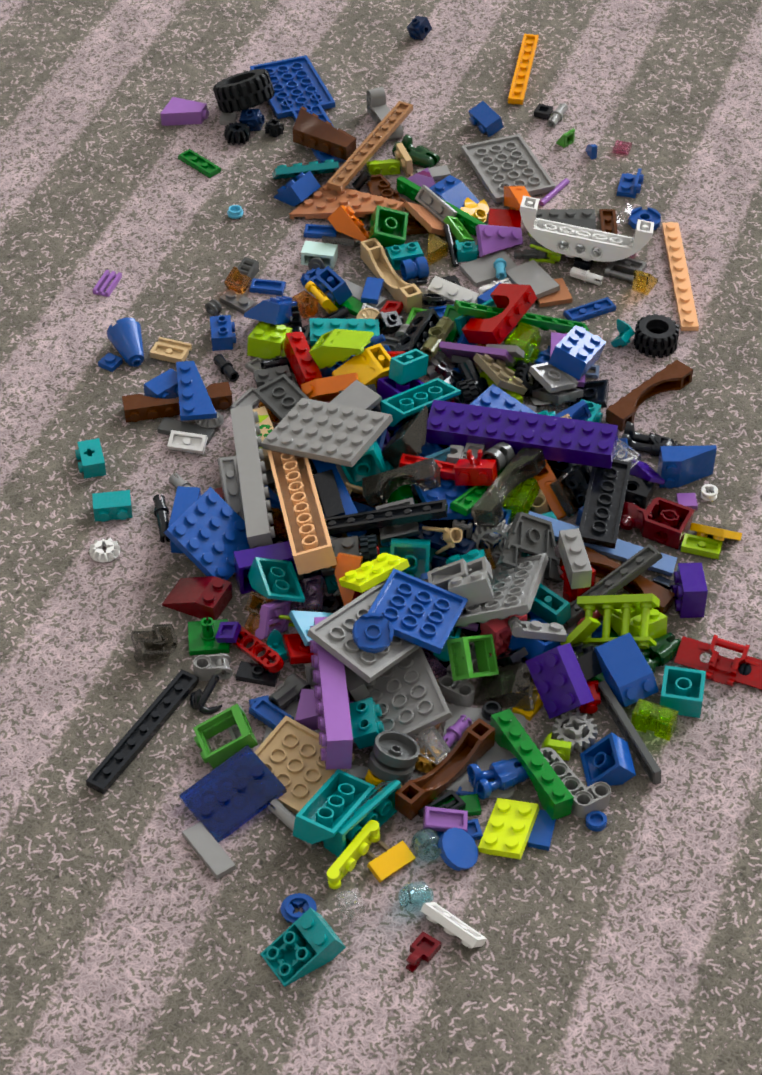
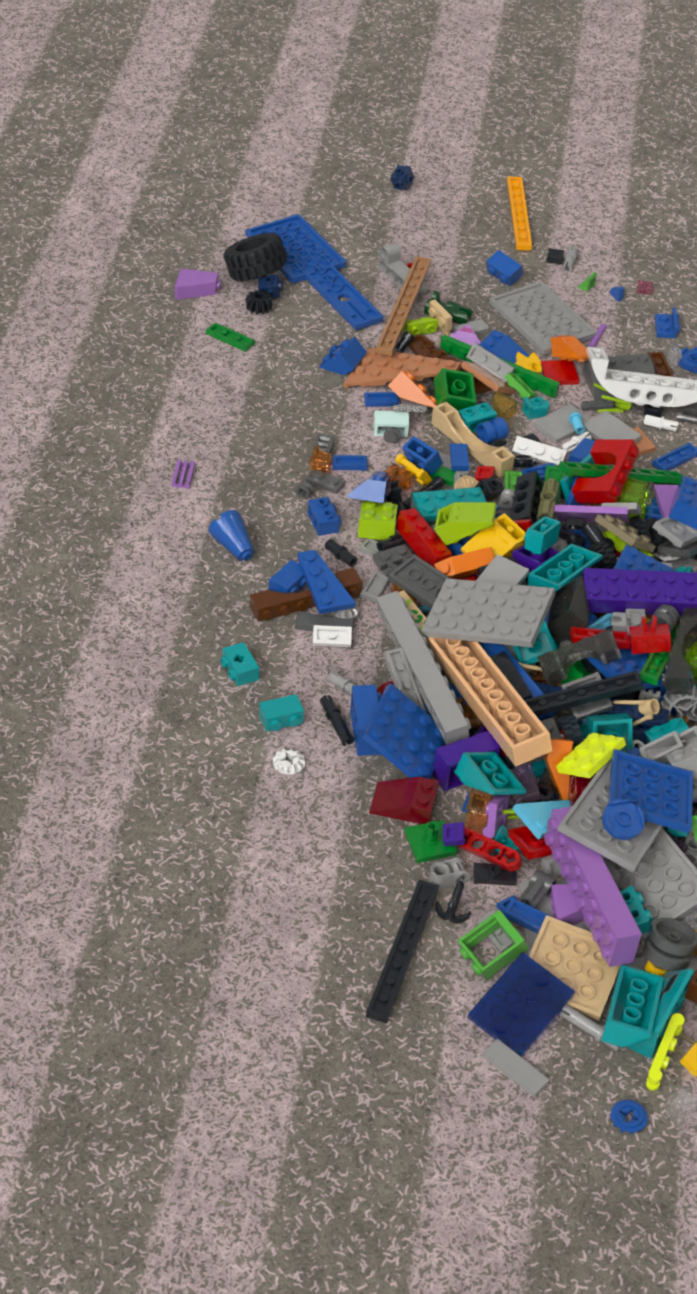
camera: 15 degrees left, 0 degrees up
blue plate [98,352,123,372] -> none
clear smoke brick [131,624,178,663] -> none
tan plate [149,337,192,363] -> none
light grey tile [219,112,237,125] -> none
medium azure plate [227,205,244,219] -> none
teal slope [260,907,346,987] -> none
black gear [265,119,284,137] -> none
teal plate [272,159,339,179] -> none
reddish brown wedge [293,106,356,160] -> none
blue gear [300,268,323,287] -> none
black bar [443,224,459,267] -> none
medium lavender wing [476,224,523,258] -> none

